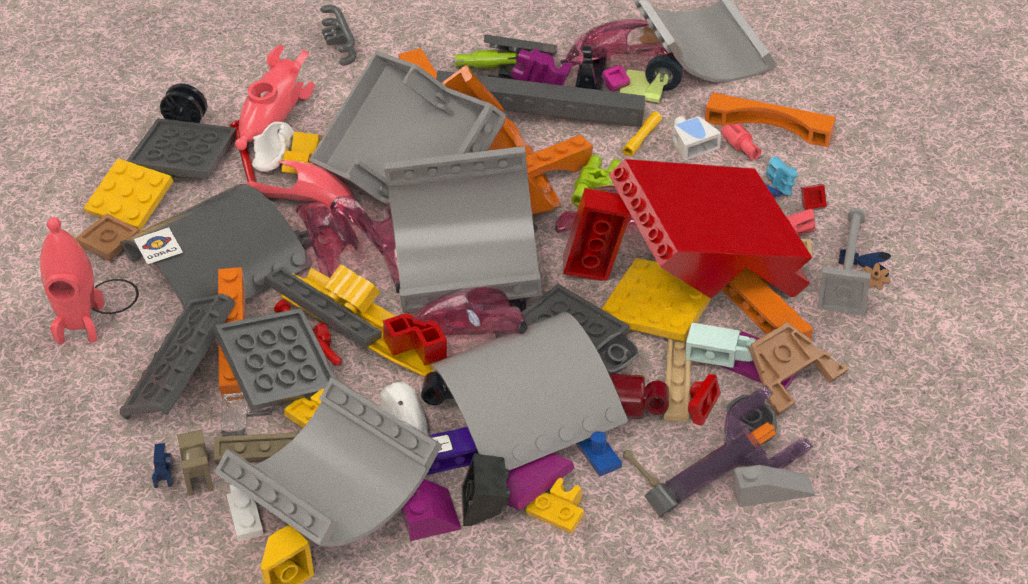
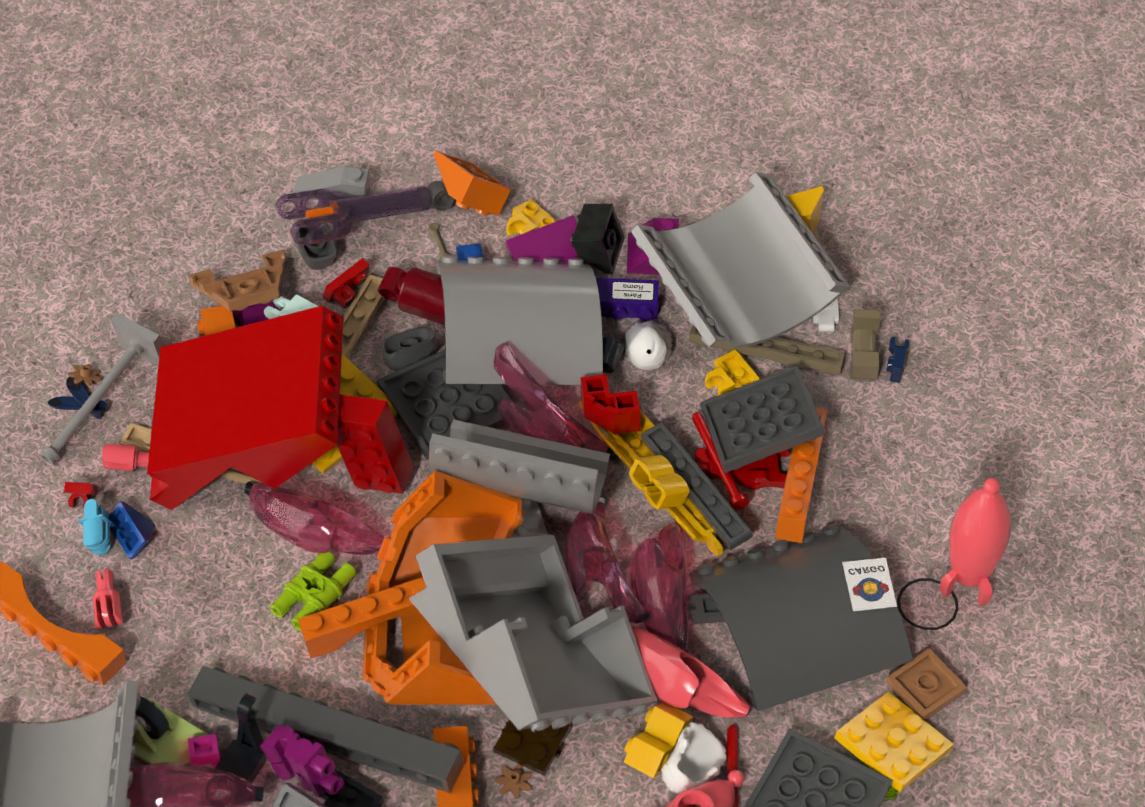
camera: 165 degrees left, 10 degrees up
dark grey ladder [120,294,236,420] -> none
yellow piece [622,111,662,157] -> none
white torso [672,116,721,160] -> none
none -> orange slope [434,150,511,216]

